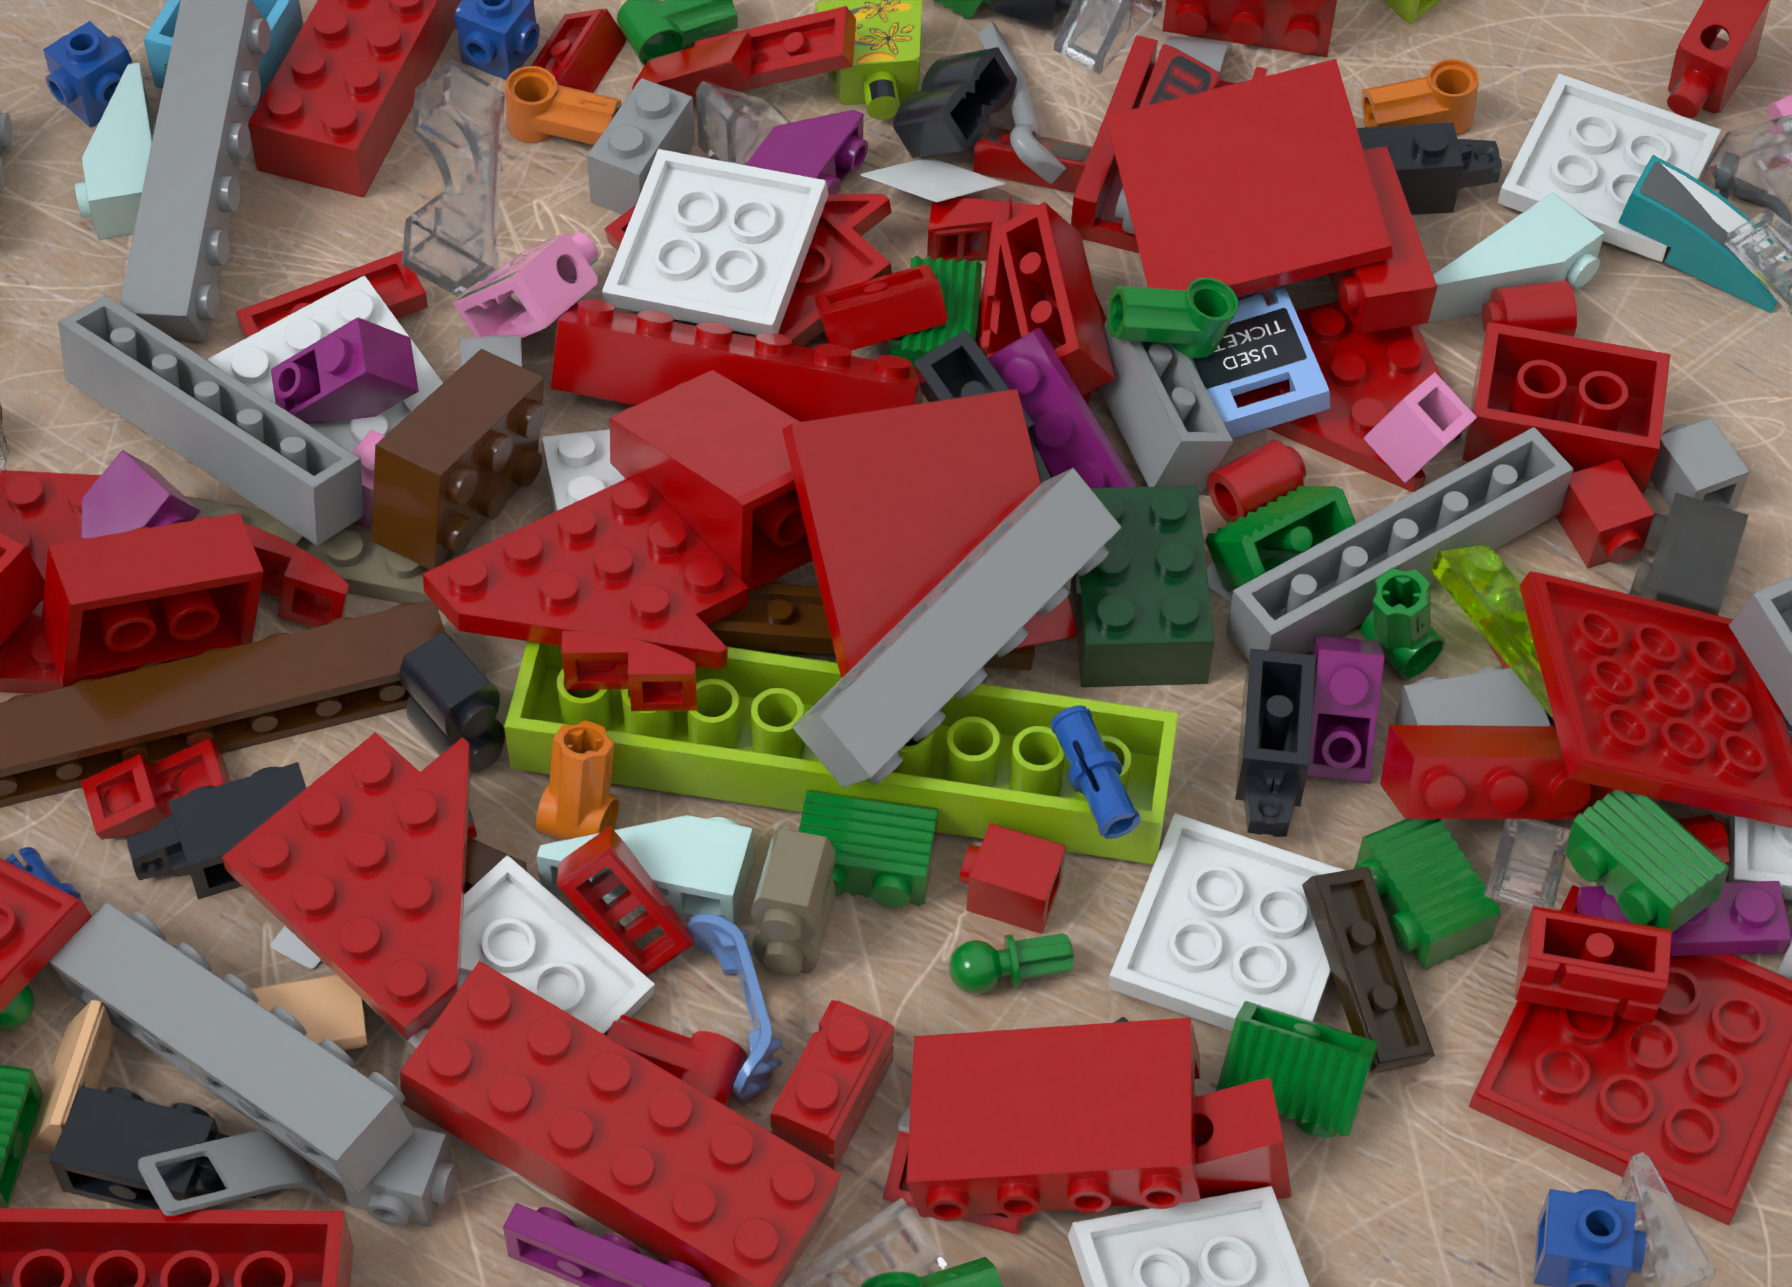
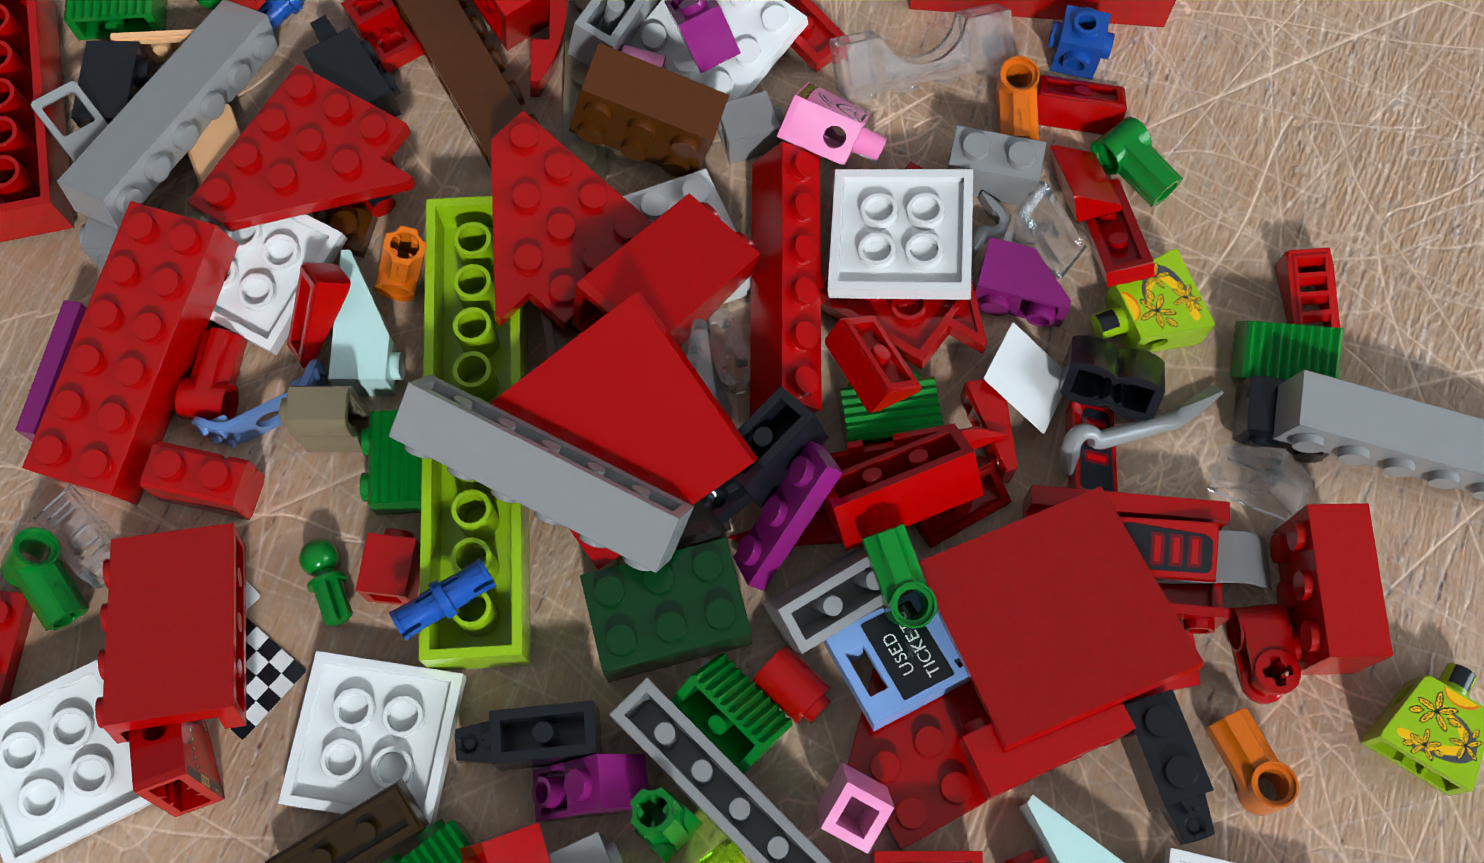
camera: 80 degrees right, 15 degrees up
black brick [400,632,505,773] -> none
red slope [561,631,697,711] -> none
green brick [1216,1001,1378,1138] -> none
none -> red piece [1226,603,1301,705]

